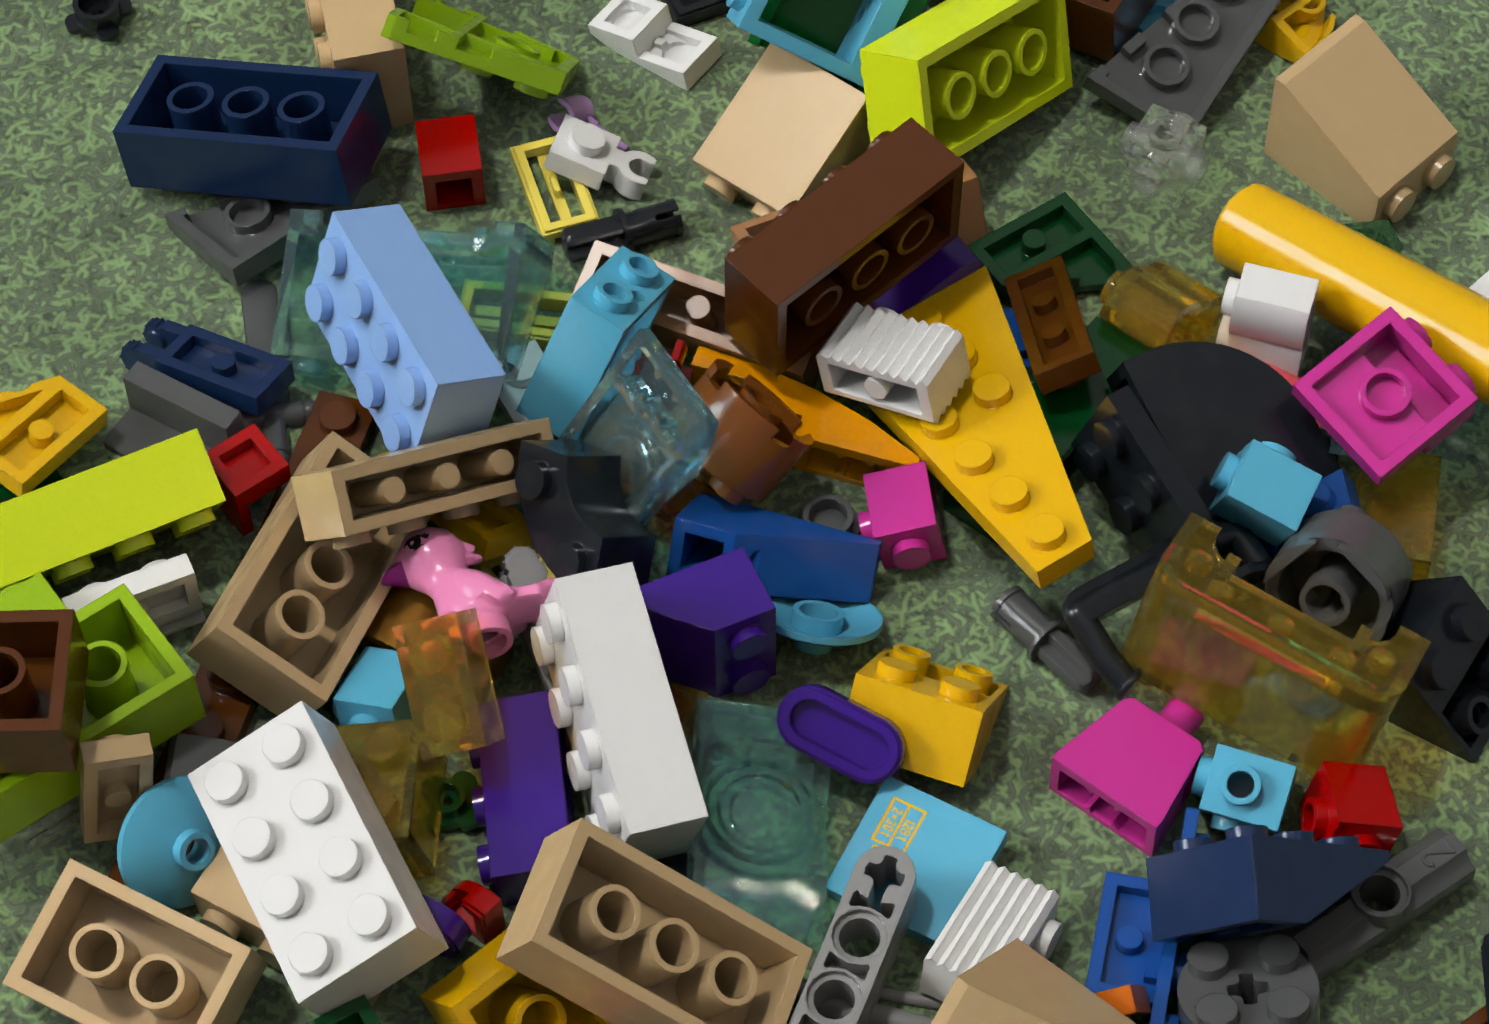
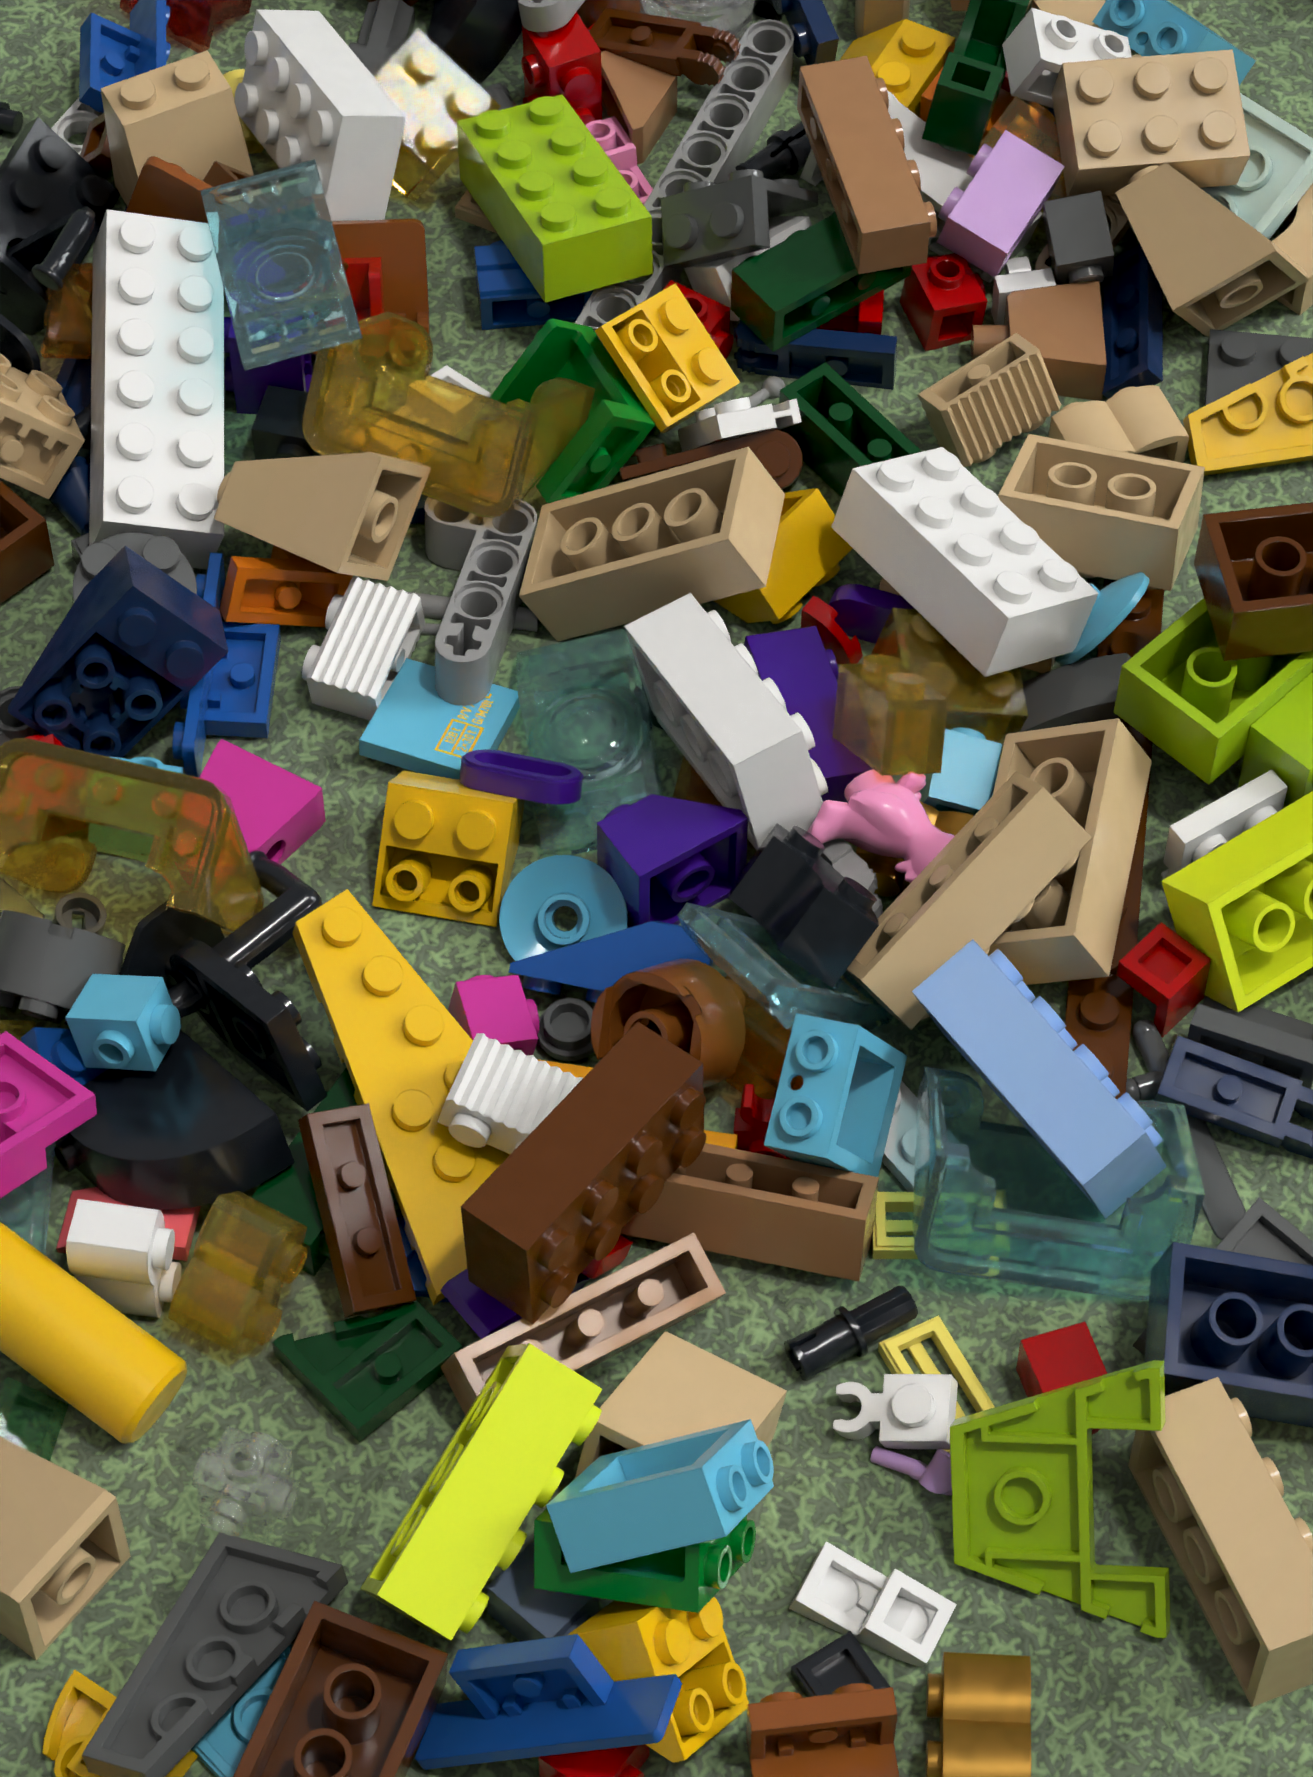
camera: 170 degrees right, 0 degrees up
tan plate [79,732,154,844] -> none

